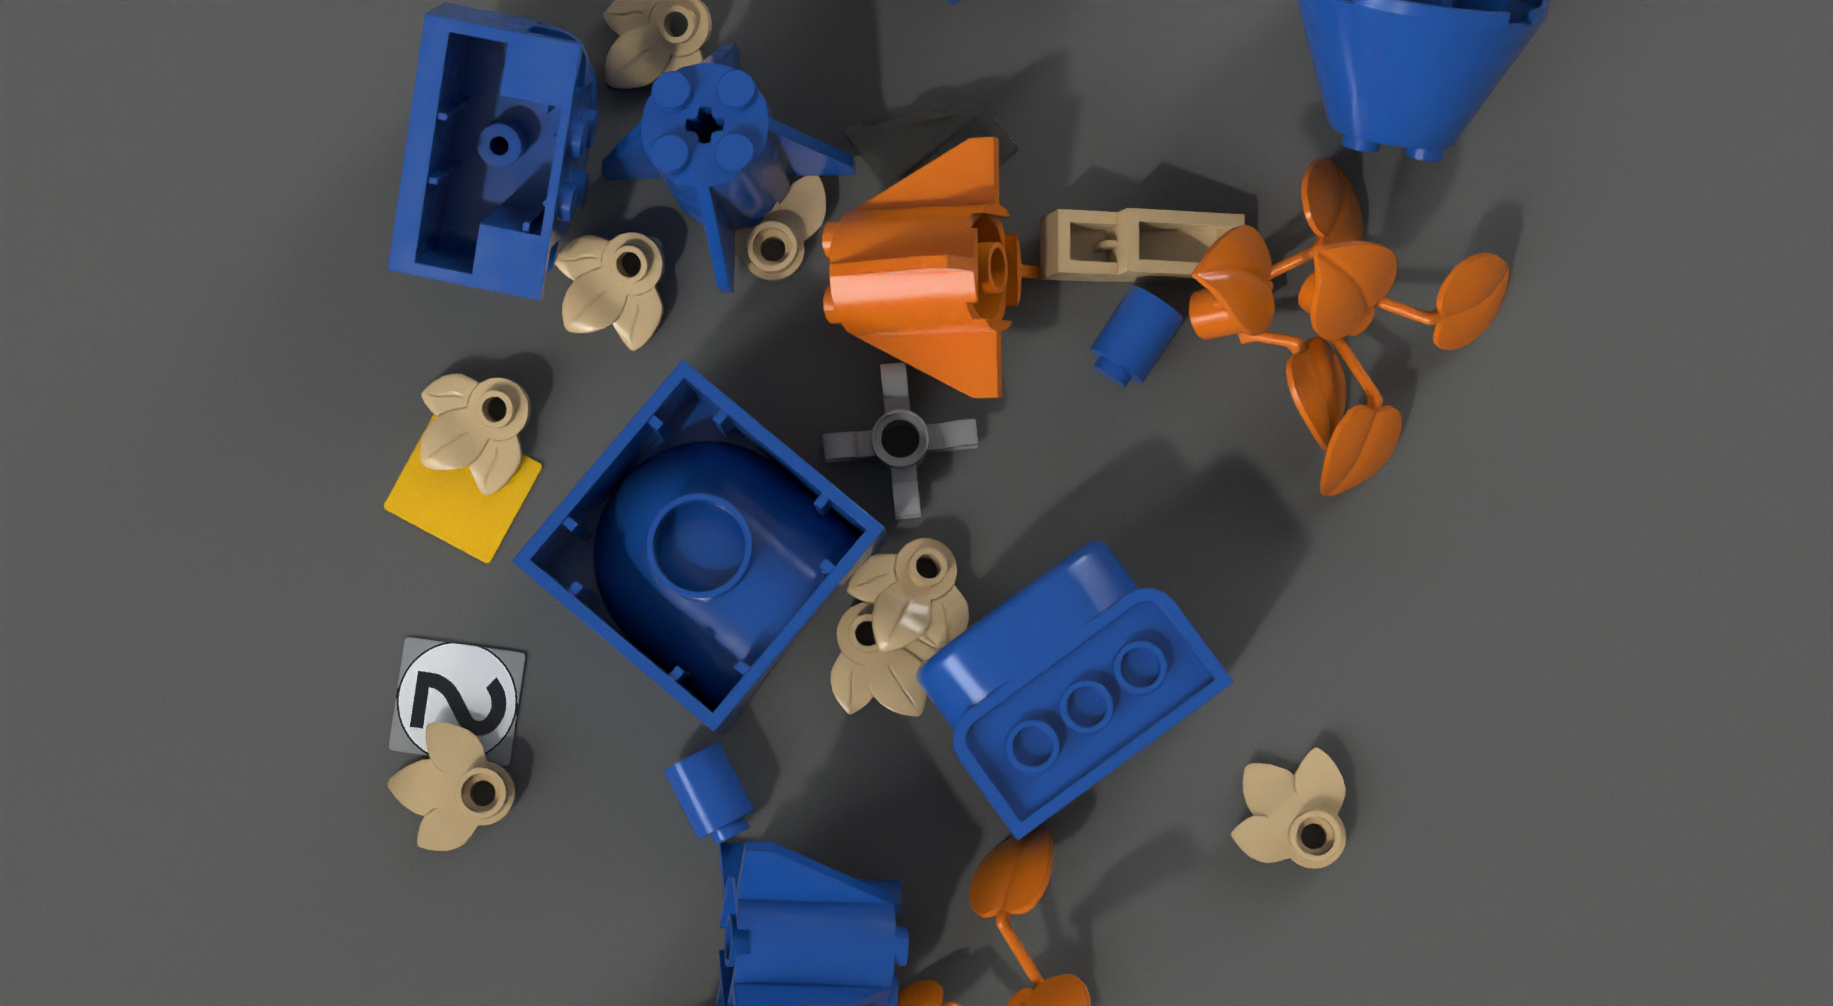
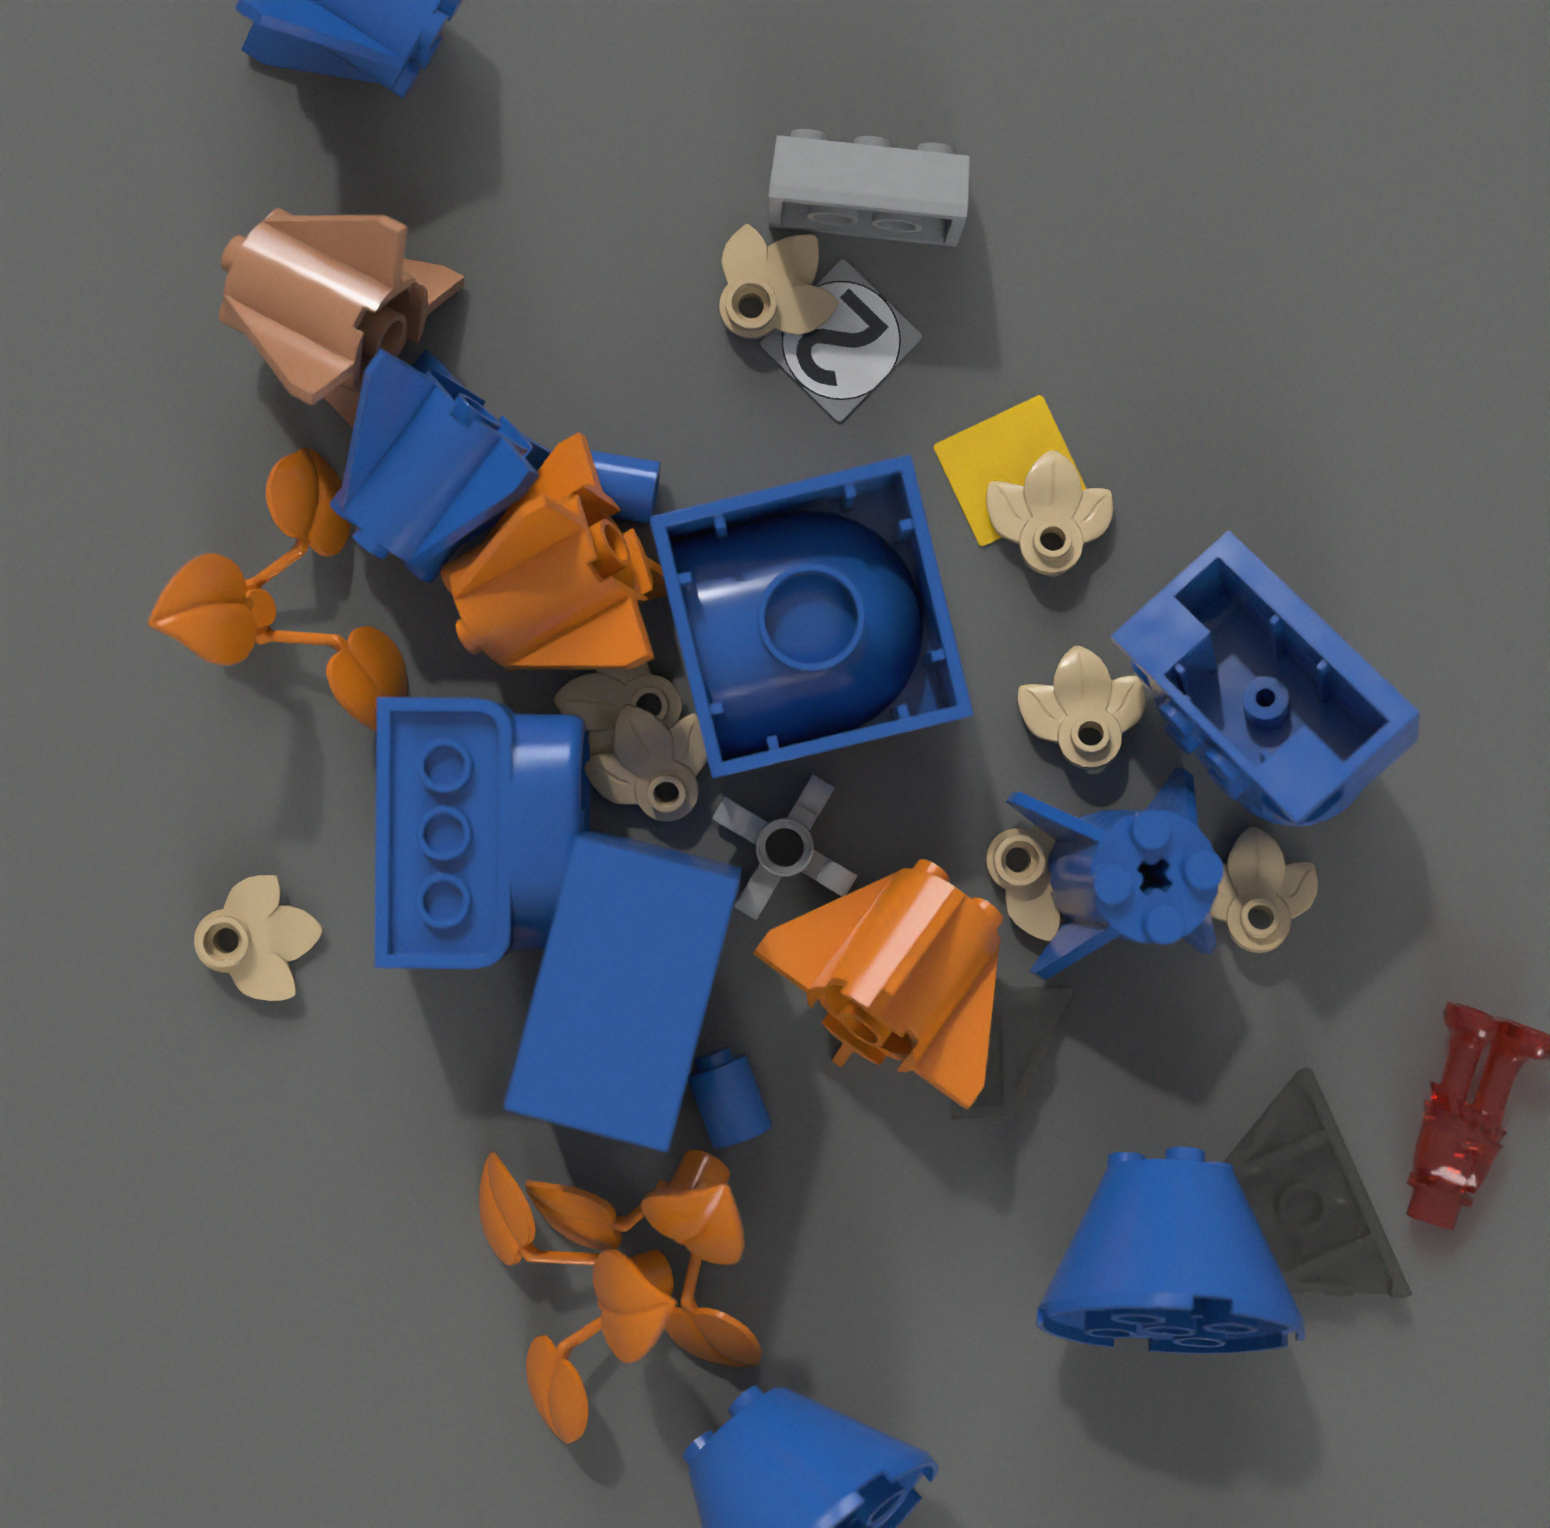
camera: 125 degrees right, 5 degrees up
tan slope [1040,208,1245,282] -> none
none -> orange brick [441,432,668,672]
none -> blue piece [504,829,742,1152]
none -> light grey slope [769,129,970,247]

